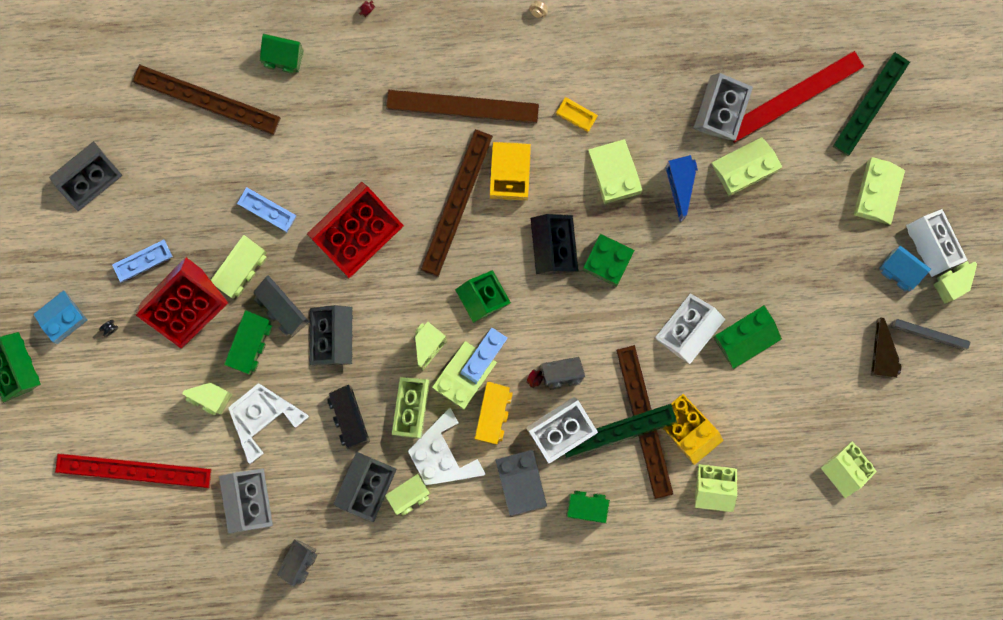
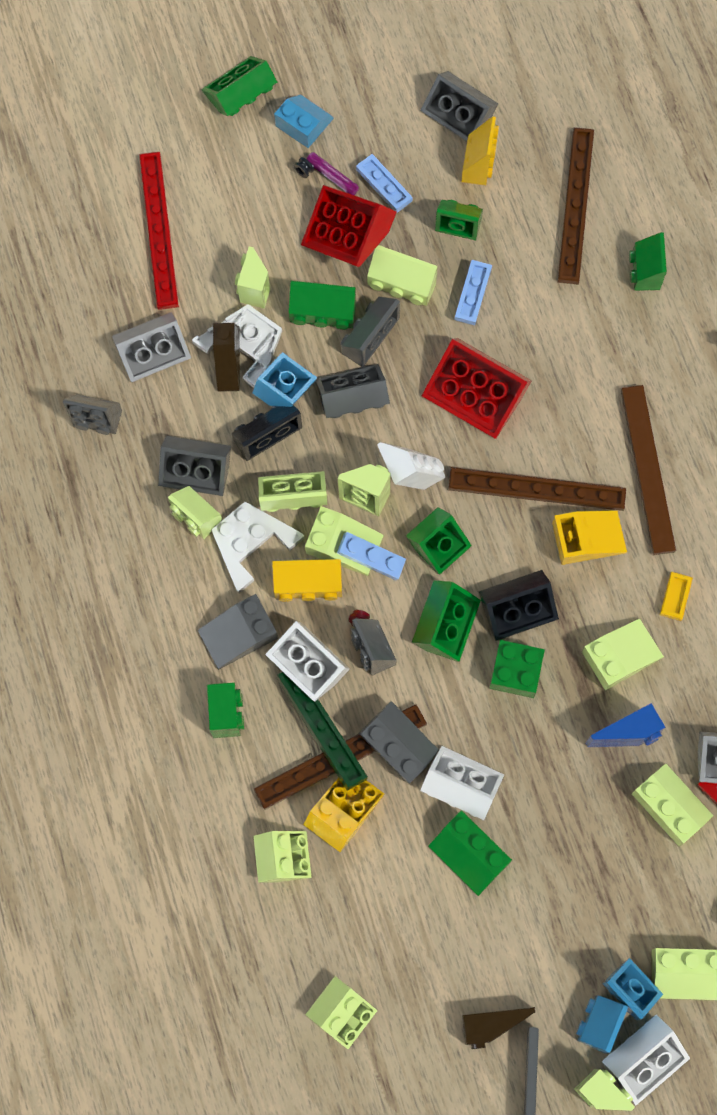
camera: 80 degrees right, 10 degrees down
none -> dark brown slope [213,323,240,392]
none -> dark azure slope [252,352,317,407]
none -> magenta axle [307,152,359,195]
none -> dark grey slope [359,701,439,784]
none -> white slope [377,442,446,490]
none -> green slope [412,580,481,662]
none -> green slope [435,199,483,241]
none -> yellow slope [461,116,499,186]
none -> dark azure slope [603,958,663,1020]

